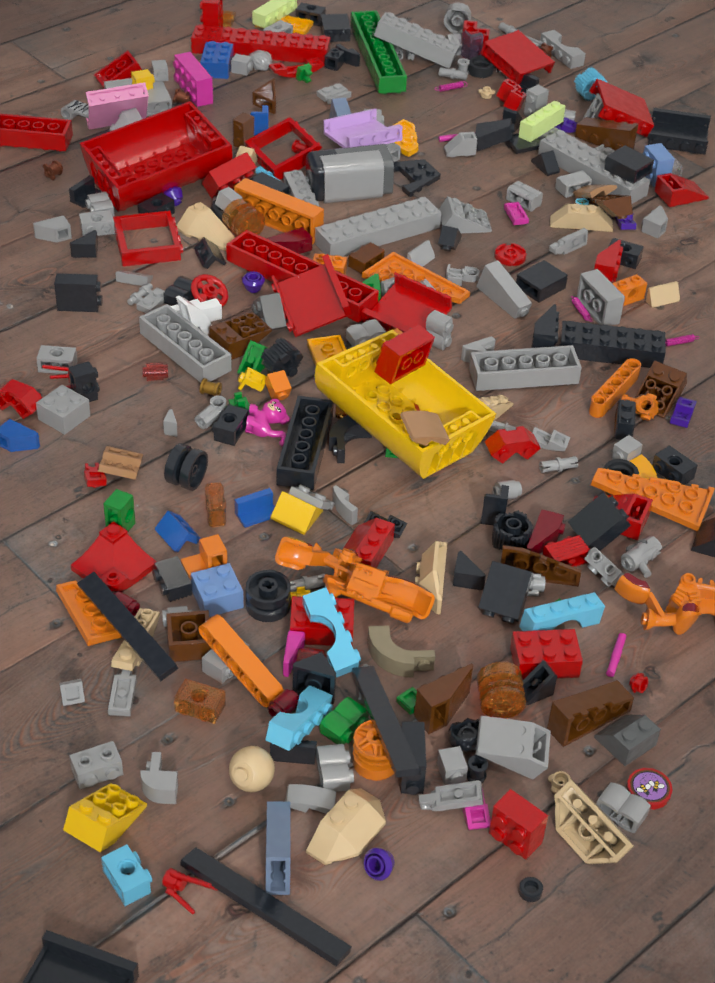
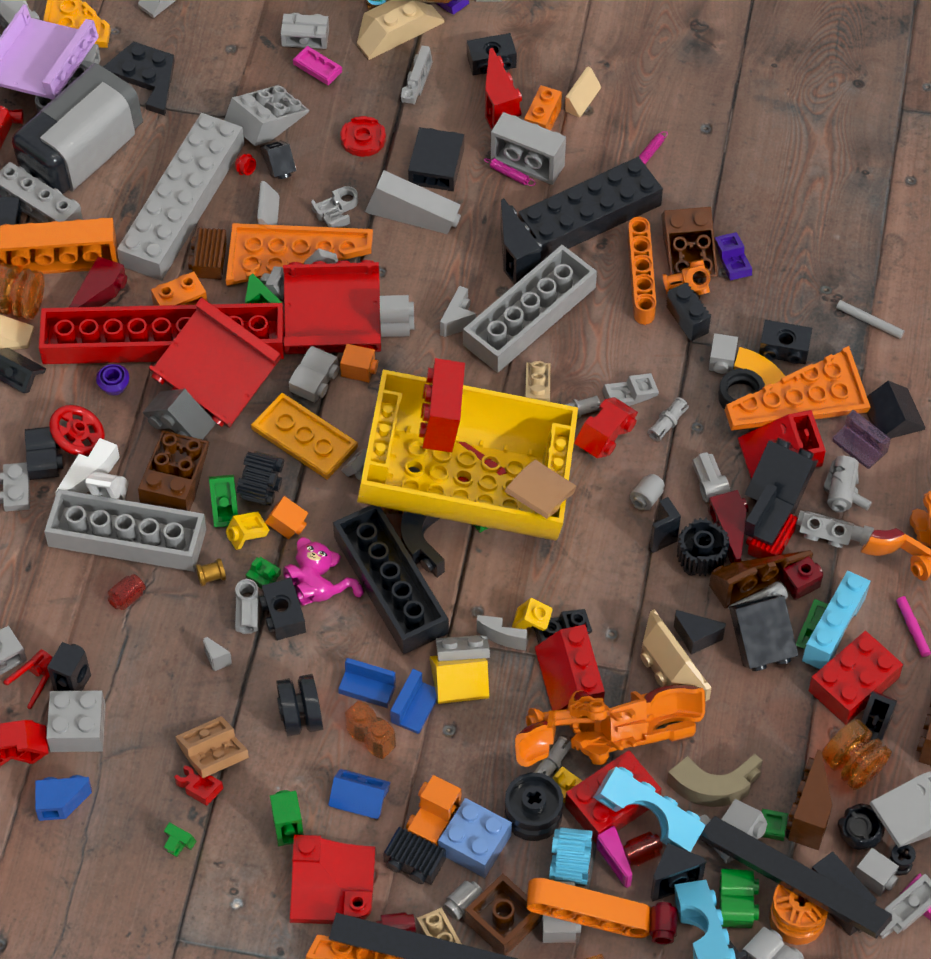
camera: 35 degrees left, 15 degrees up
none -> green tile [164,822,197,857]
none -> red plate [235,154,256,176]
none -> blue panel [338,658,396,708]
none -> yellow bracket [511,598,552,631]
none -> medium azure brick [549,827,592,885]
none -> light grey piece [692,452,730,503]
none -> light grey brick [721,799,768,839]
none -> black panel [744,483,793,546]
none -> dark red brick [781,556,823,600]
none -> clear purple panel [832,410,891,469]

